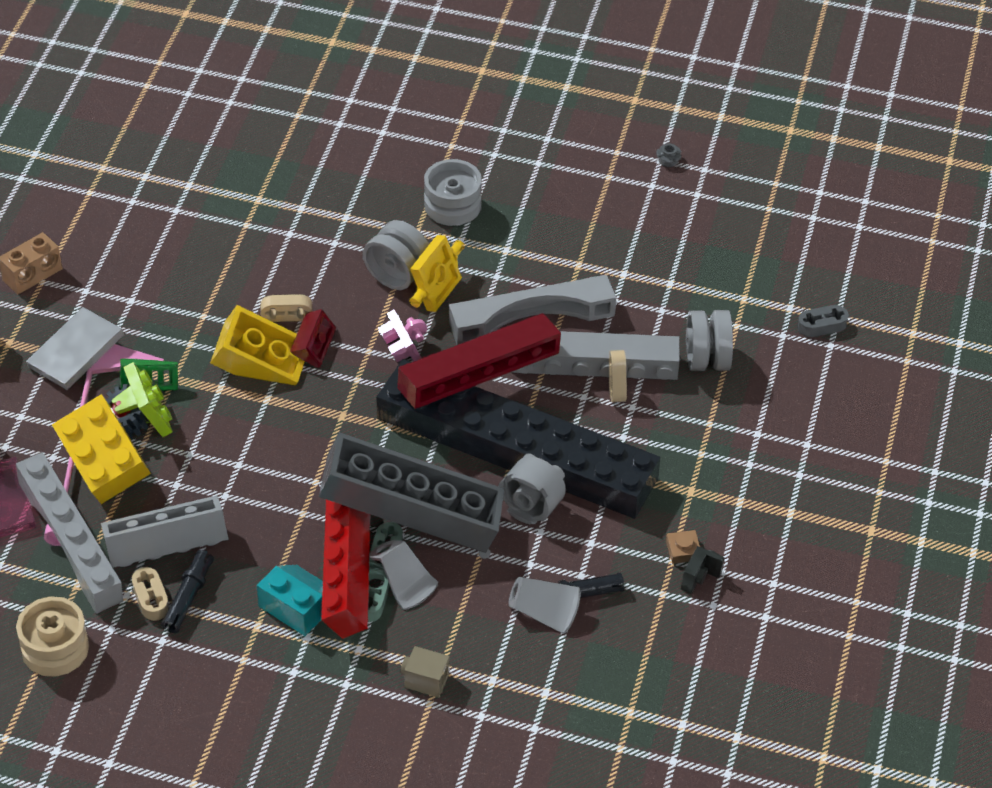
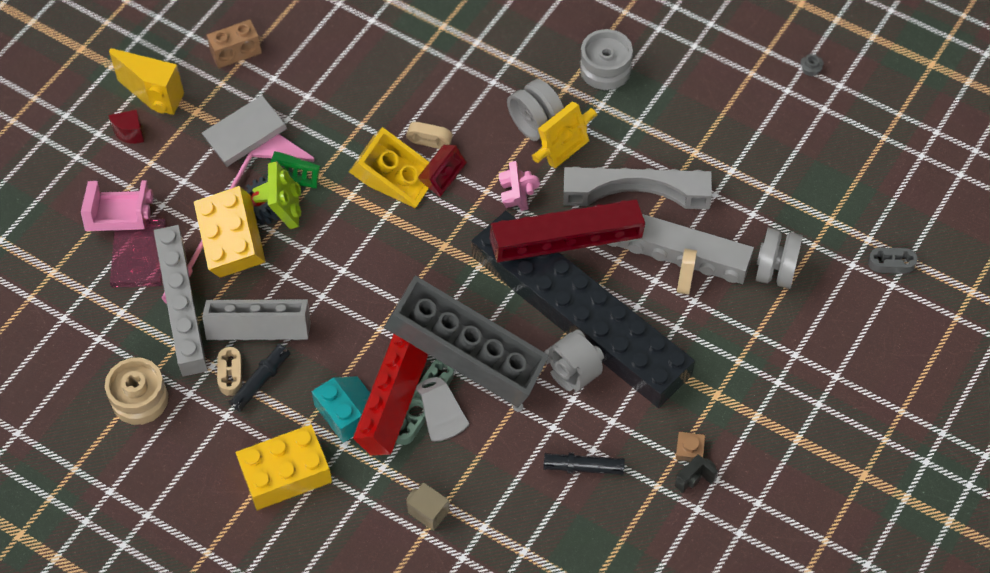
camera: 20 degrees right, 10 degrees up
light grey piece [509,577,580,634] -> none
none -> yellow brick [236,424,332,510]

